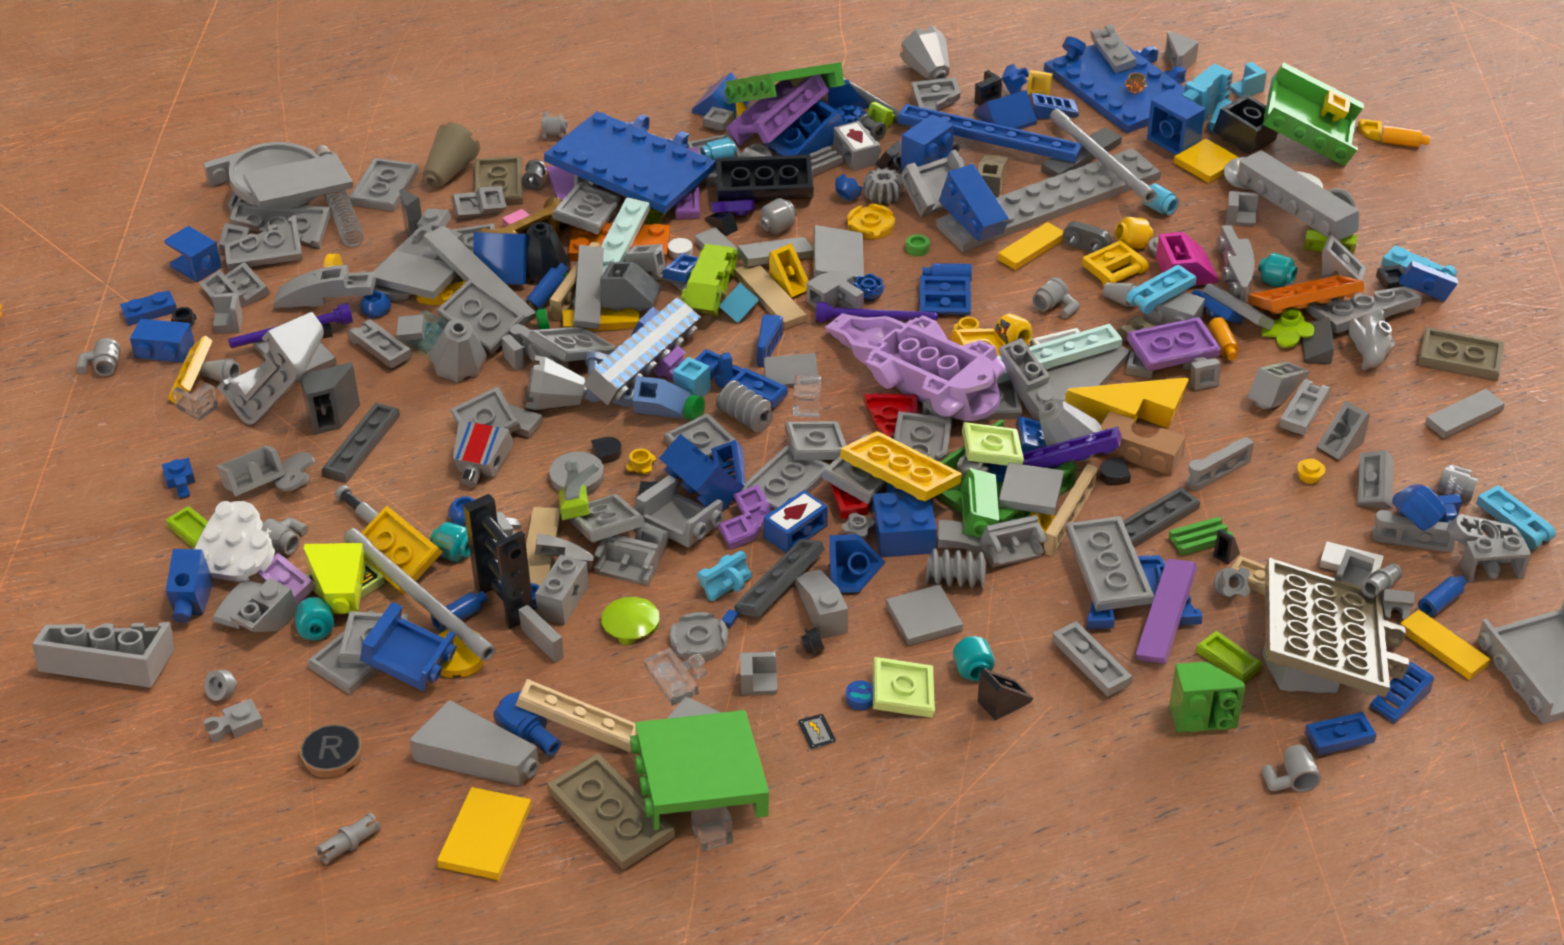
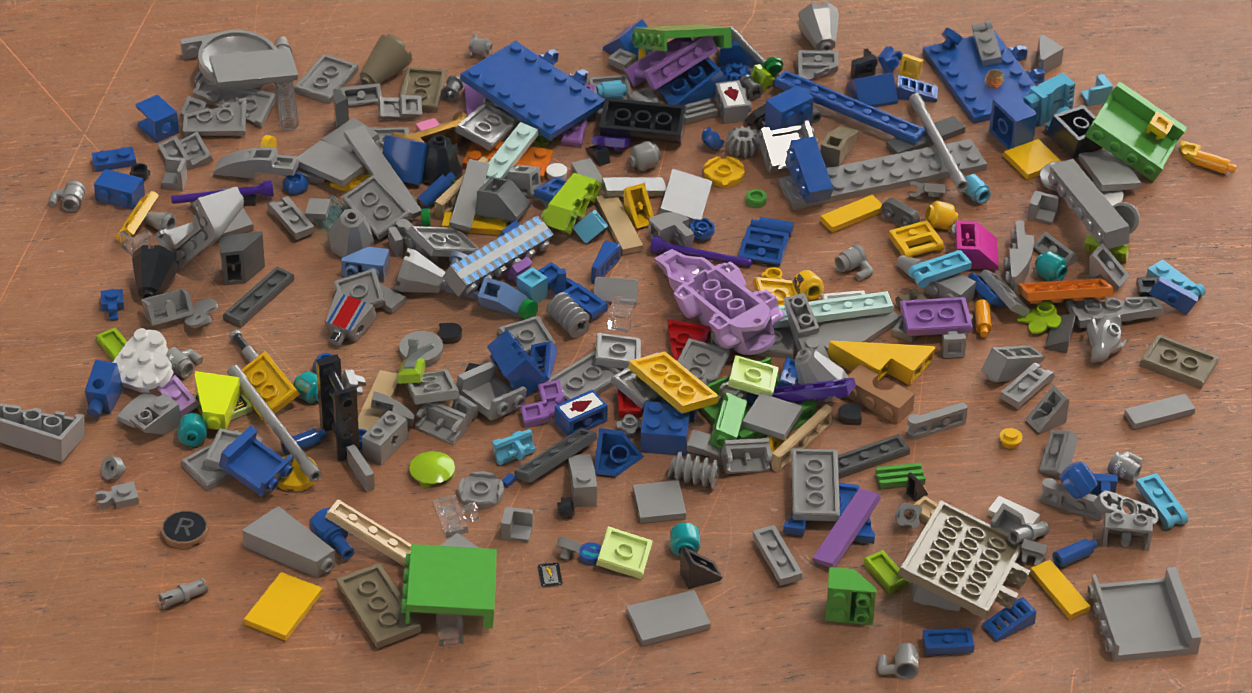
camera: 10 degrees right, 0 degrees up
light grey plate [413,208,451,243] -> none
yellow plate [626,449,656,474] -> none
none -> black cone [132,245,180,299]
none -> light grey slope [339,83,382,107]
none -> medium blue slope [341,247,390,282]
none -> light grey tile [556,537,581,560]
none -> light grey tile [626,590,711,646]
none -> green plate [763,57,784,75]
none -> light grey plate [909,181,946,198]
none -> light grey slope [1033,231,1079,267]
none -> light grey tile [1078,151,1141,191]

